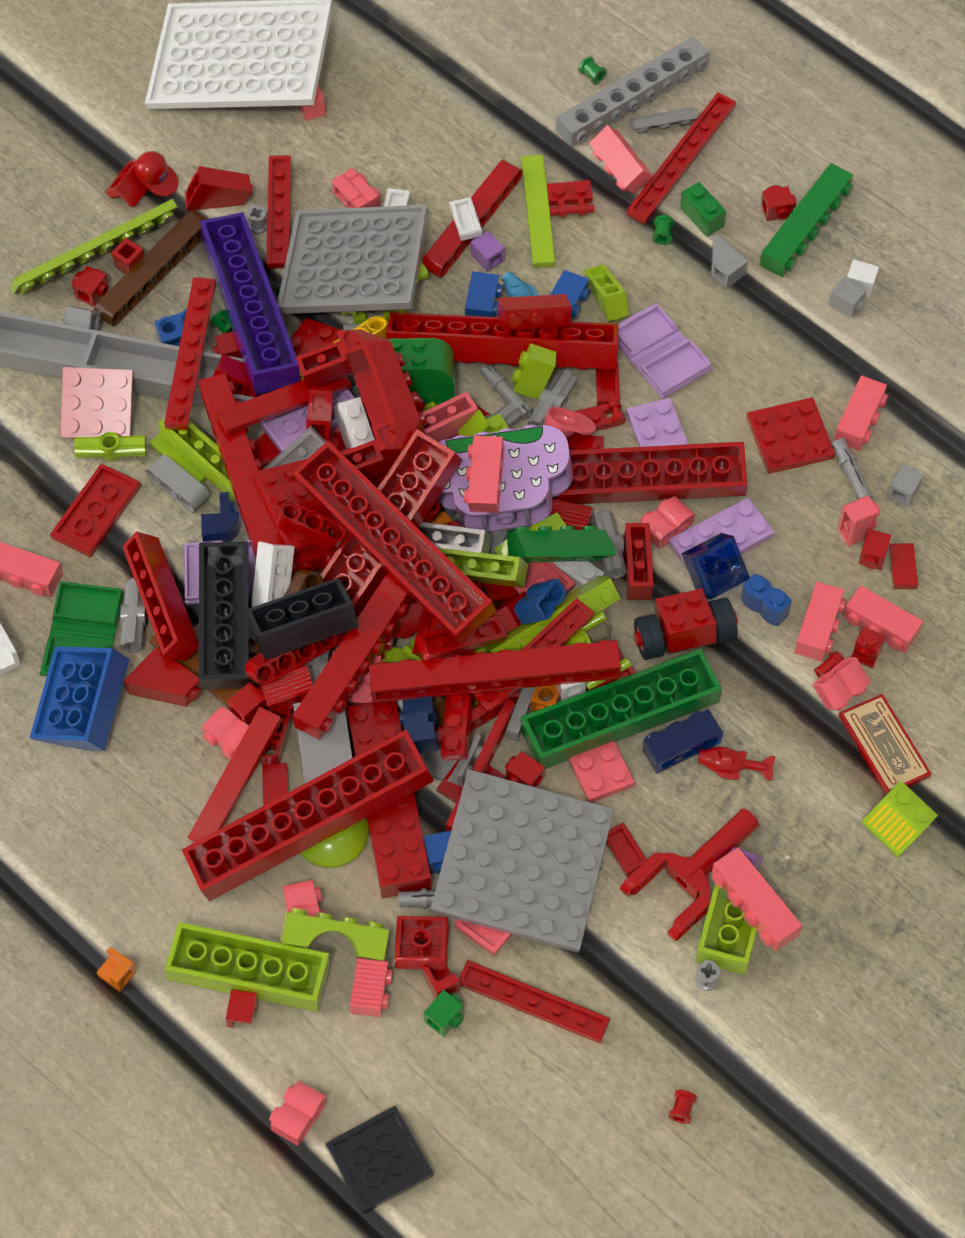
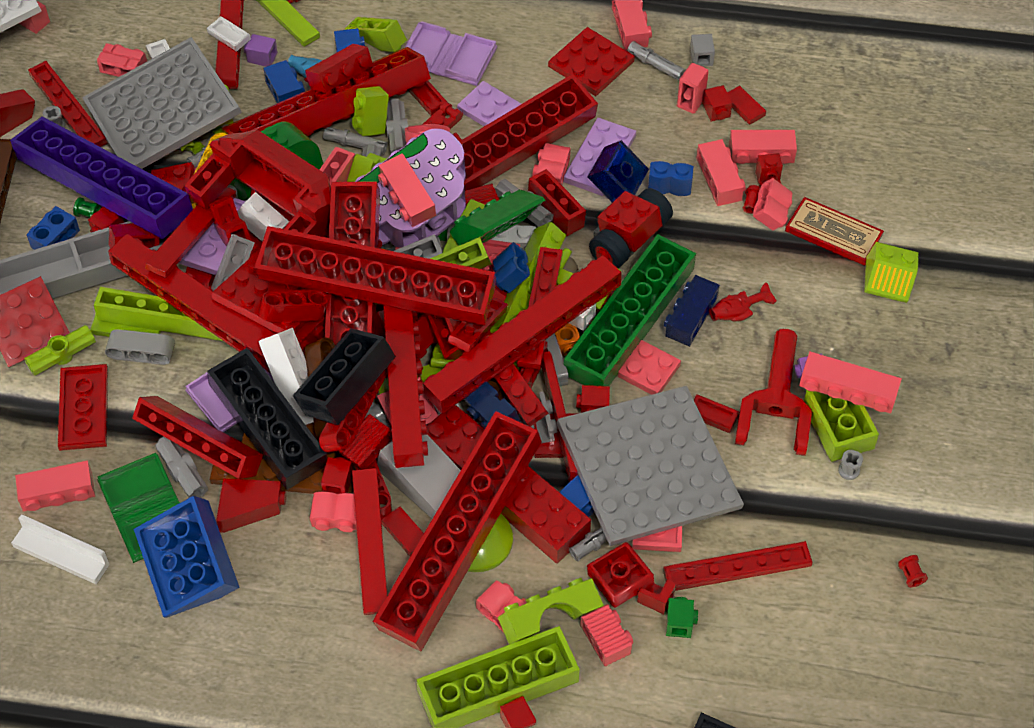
camera: 35 degrees left, 5 degrees down
red plate [164,277,216,430] -> none
clear blue brick [201,492,241,542] -> none

